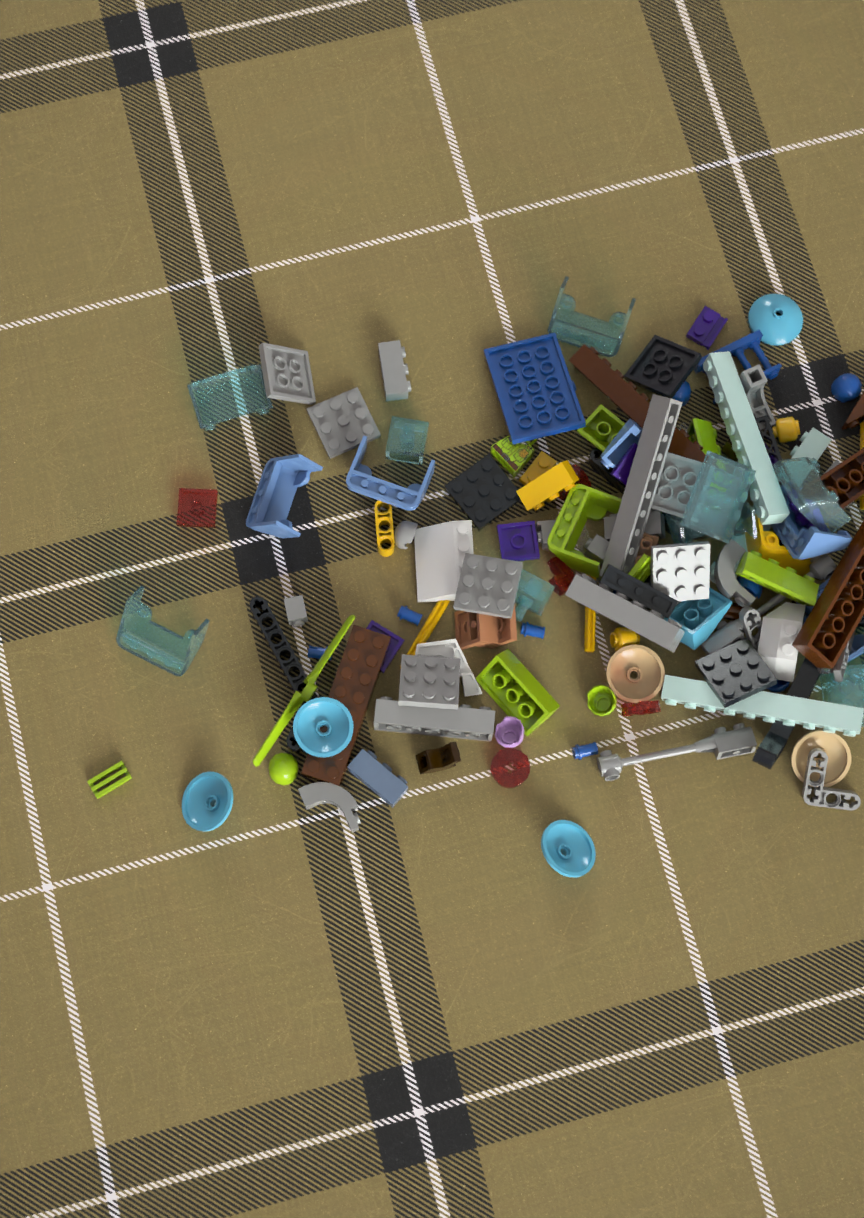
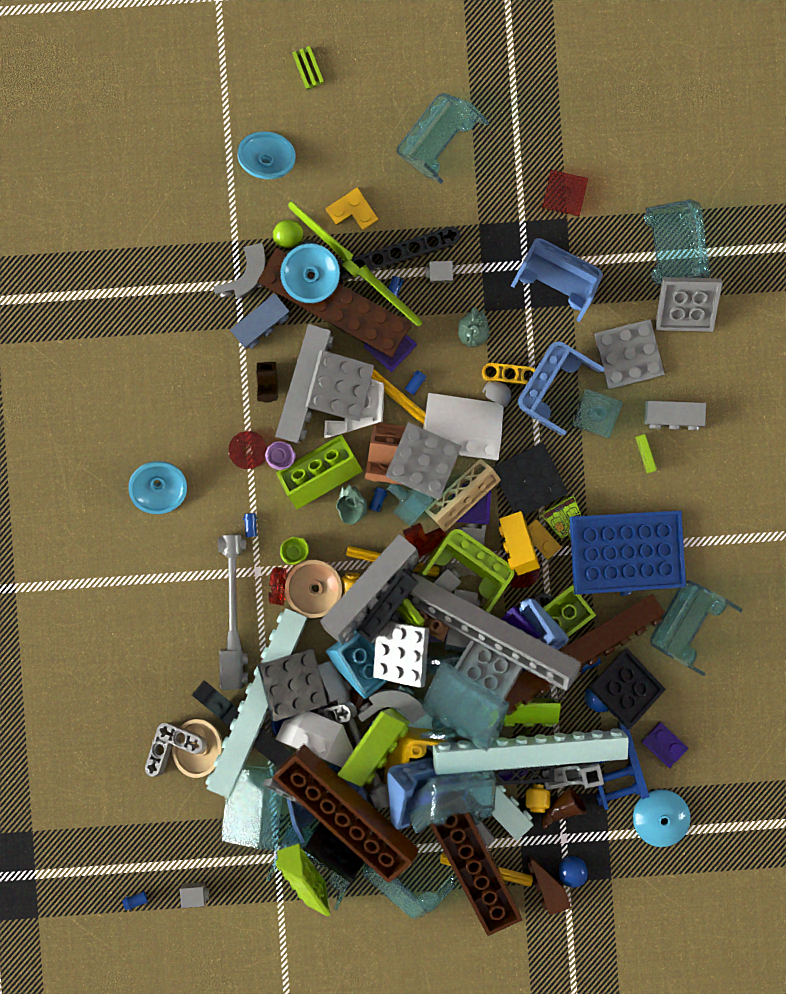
camera: 105 degrees right, 15 degrees up
none -> yellow plate [325,188,378,231]
none -> sand green hair [336,485,367,525]
none -> tan fence [424,458,501,532]
none -> sand green hair [458,307,490,347]
none -> reddish brown hat [542,787,587,829]
none -> lime tile [635,434,657,473]

